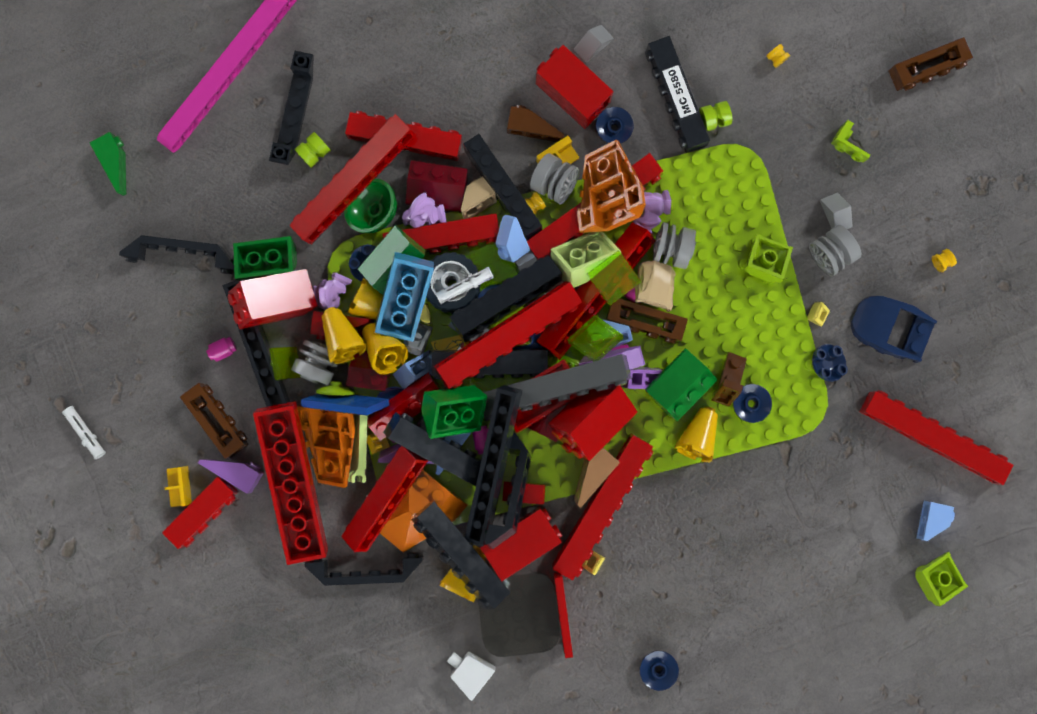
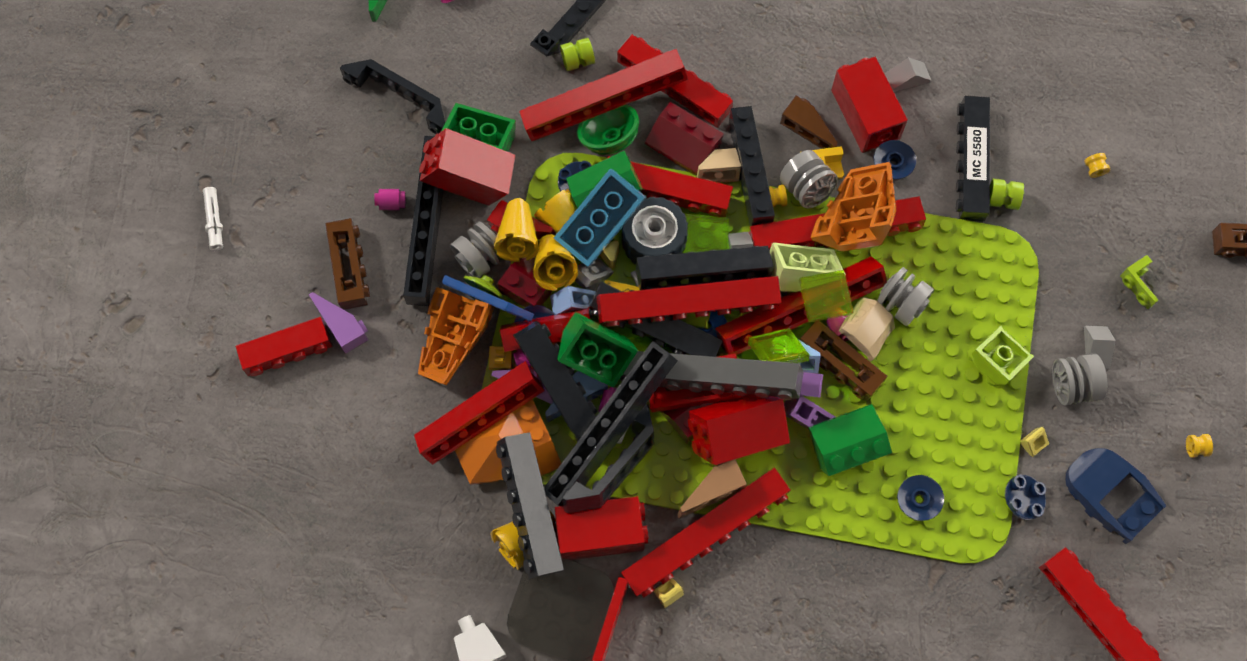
camera: 30 degrees right, 15 degrees down
yellow panel [164,466,192,507] -> none
red brick [253,401,328,565] -> none
clear neon green piece [269,347,301,380] -> none
black slope [304,553,424,586] -> none
lavender animal [313,272,352,310] -> none
yellowish green tile [348,414,368,483] -> none
lavender animal [402,193,446,228] -> none
white pin [435,267,494,304] -> none
light blue slope [495,215,530,263] -> none
red slope [502,481,546,504] -> none
lavender animal [633,190,671,234] -> none
yellow cone [675,406,718,463] -> none
reddish brown bracket [711,352,747,407] -> none

